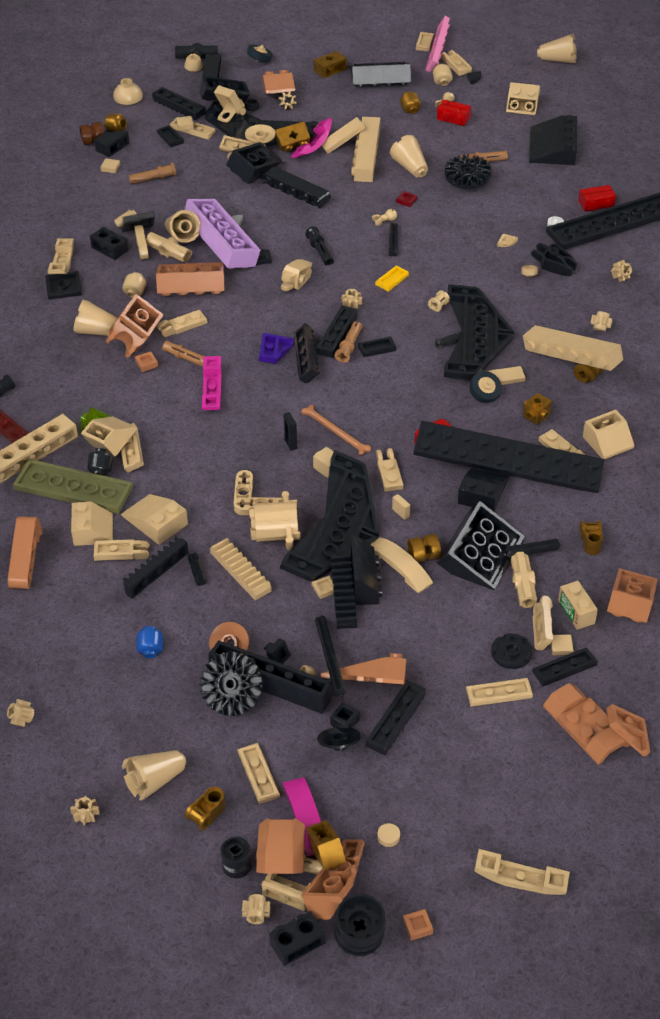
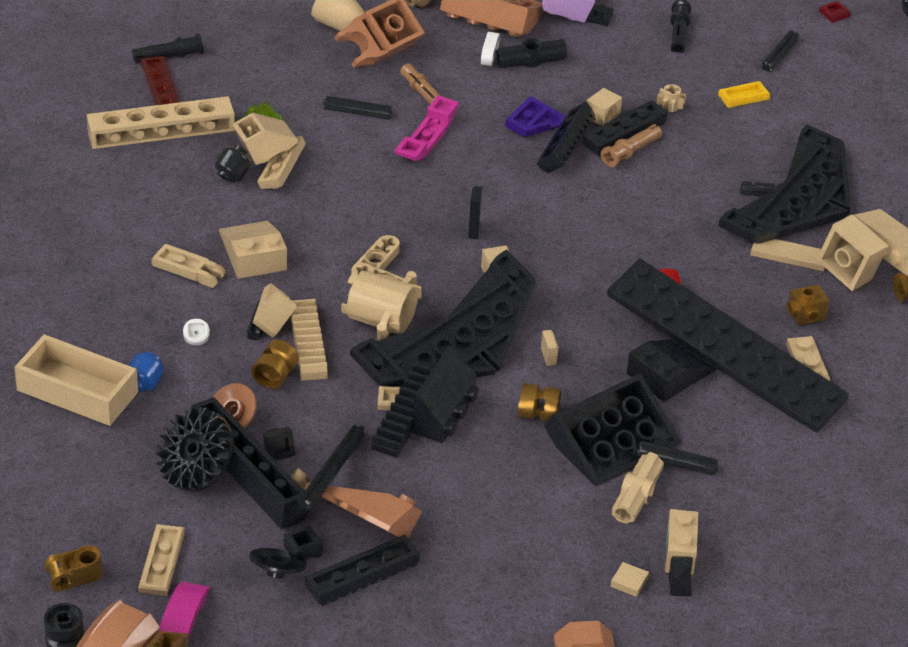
camera: 25 degrees right, 5 degrees down
nougat beam [8,516,42,589] -> none
olive plate [13,459,133,514] -> none
tan slope [71,502,113,546] -> none
tan cone [122,750,186,800] -> none
black gear [123,537,189,599] -> none
nougat plate [135,351,158,372] -> none
tan hinge [157,310,207,337] -> none
tan hinge [281,259,312,291] -> none
nougat piece [301,405,371,455] -> none
black tile [358,336,396,357] -> none
tan slope [370,538,433,593] -> none
tan arm [372,209,397,226] -> none
tan hinge [376,448,403,492] -> none
tan bush [428,290,450,312] -> none
tan tile [466,678,533,707] -> none
black wheel [469,371,502,403] -> none
black tile [491,633,533,669] -> none
black tile [532,647,597,687] -> none
tan hinge [533,595,553,650] -> none
pearl gold piece [579,520,603,555] -> none
tan slope [583,410,635,459] -> none
nougat slope [607,568,658,623] -> none
none -> tan piece [14,334,138,426]
none -> white tile [183,319,210,345]
none -> pearl gold wheel [251,340,299,390]
none -> tan slope [253,283,297,337]
none -> black axle [323,96,392,119]
none -> white beam [481,32,500,66]
none -> black piece [496,38,567,68]
none -> tan brick [586,88,622,126]
none -> black slope [669,557,693,597]
none -> tan brick [816,214,889,291]

